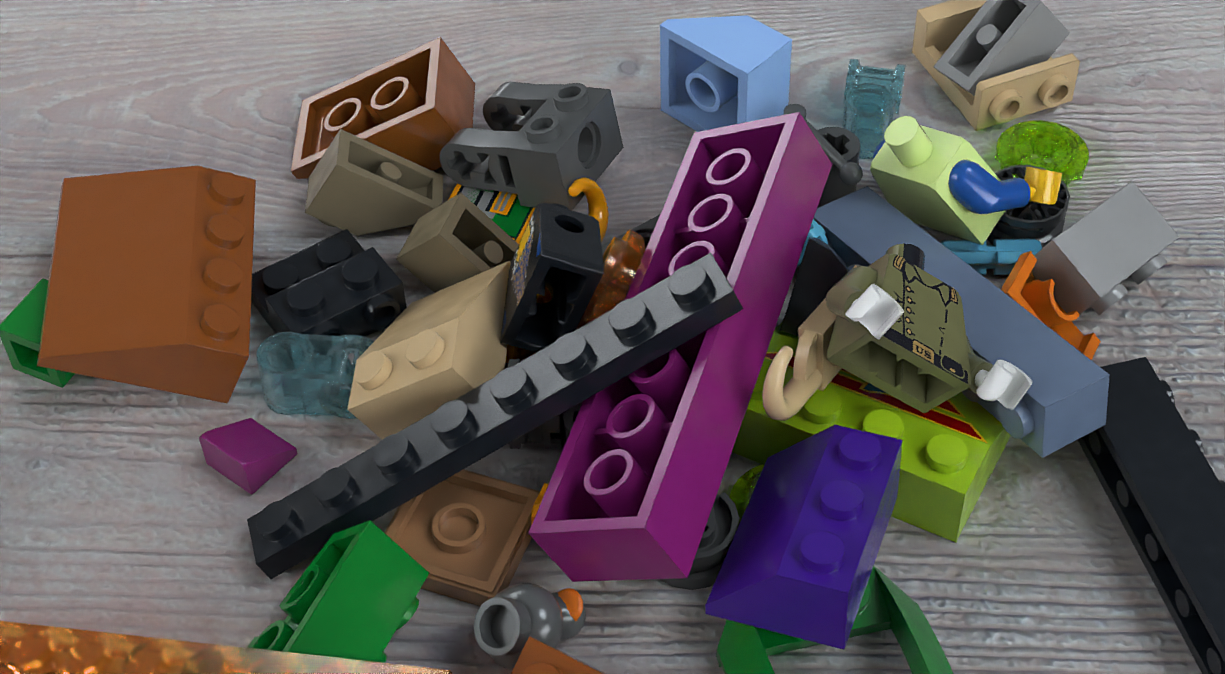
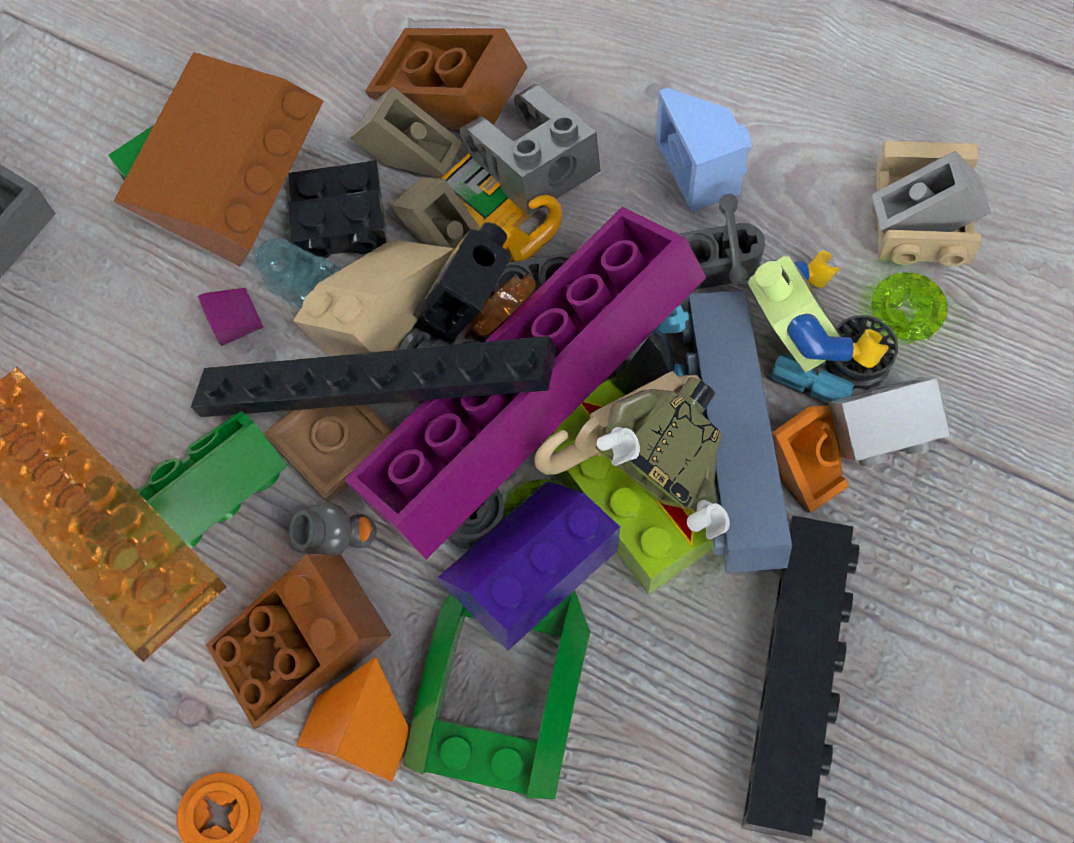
camera: 30 degrees right, 20 degrees up
clear light blue piece [842,58,906,159] -> none

